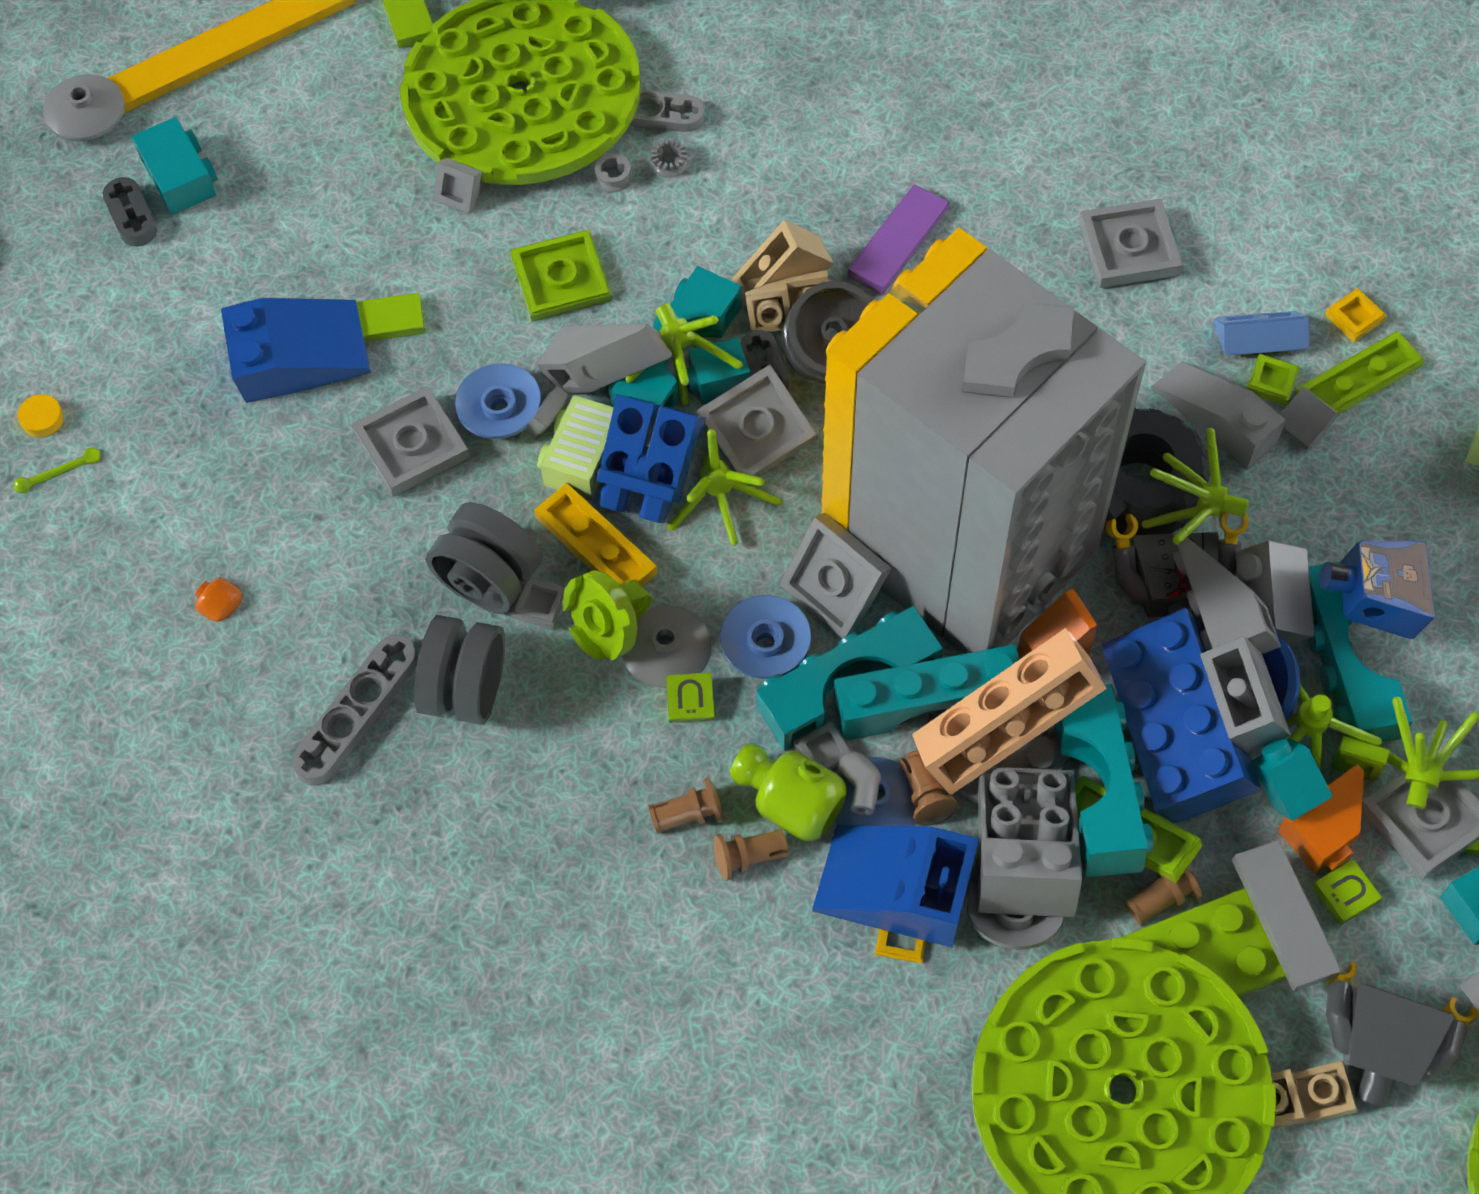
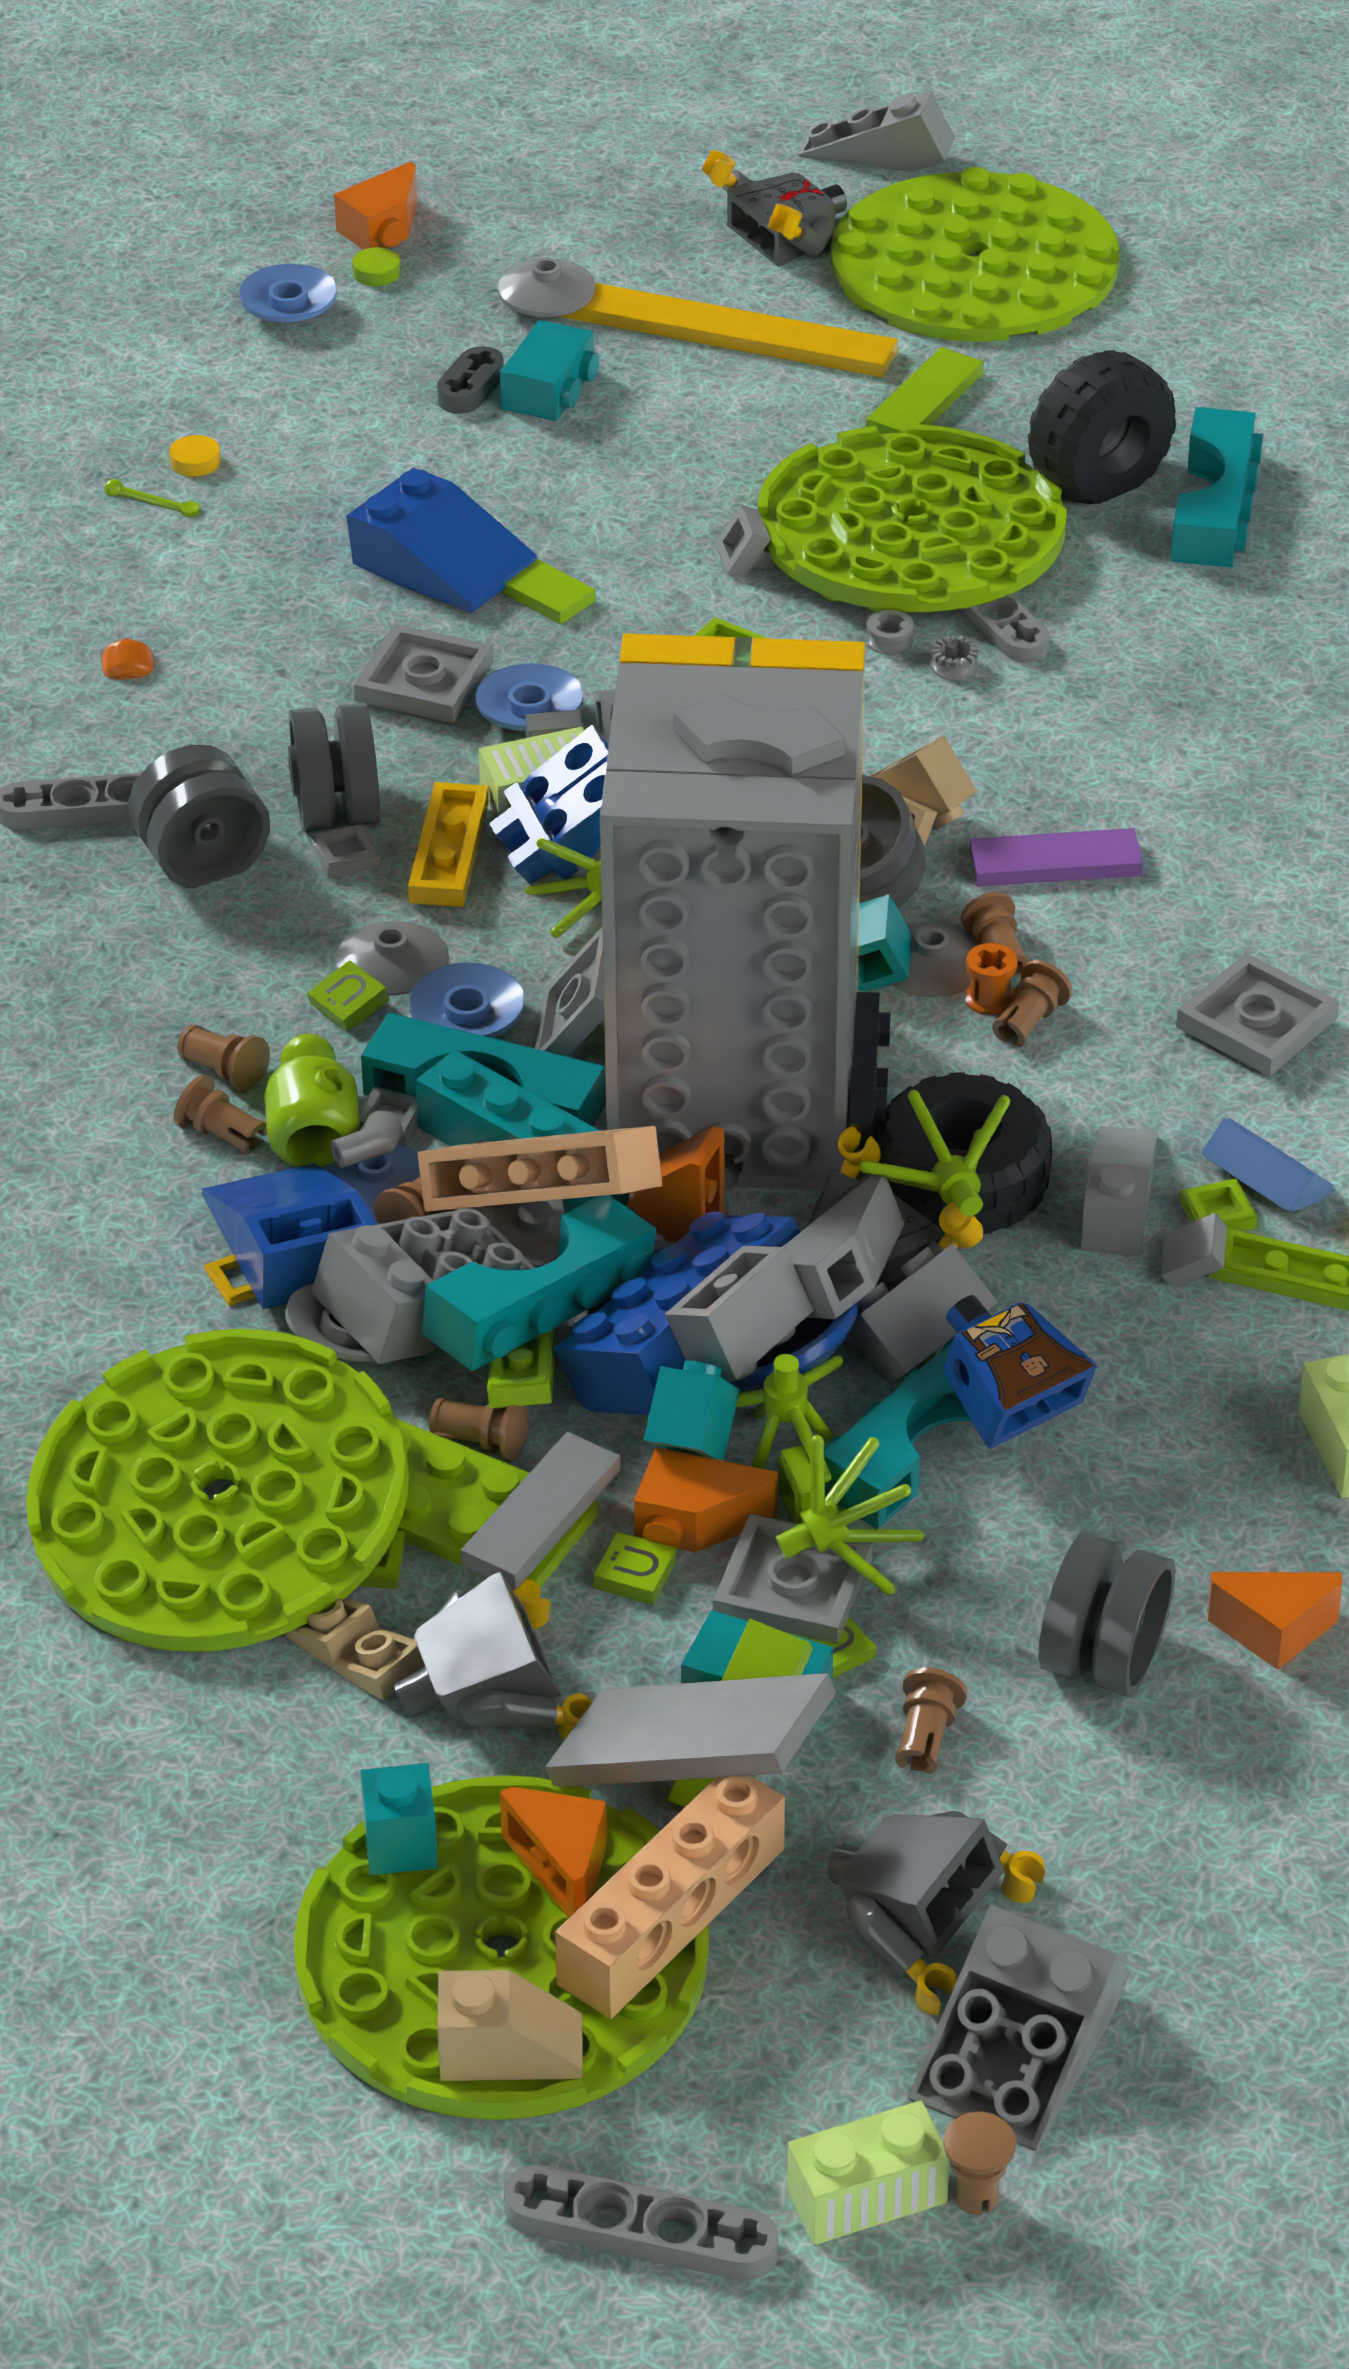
camera: 50 degrees right, 20 degrees down
lime tile [562,570,652,661] -> none

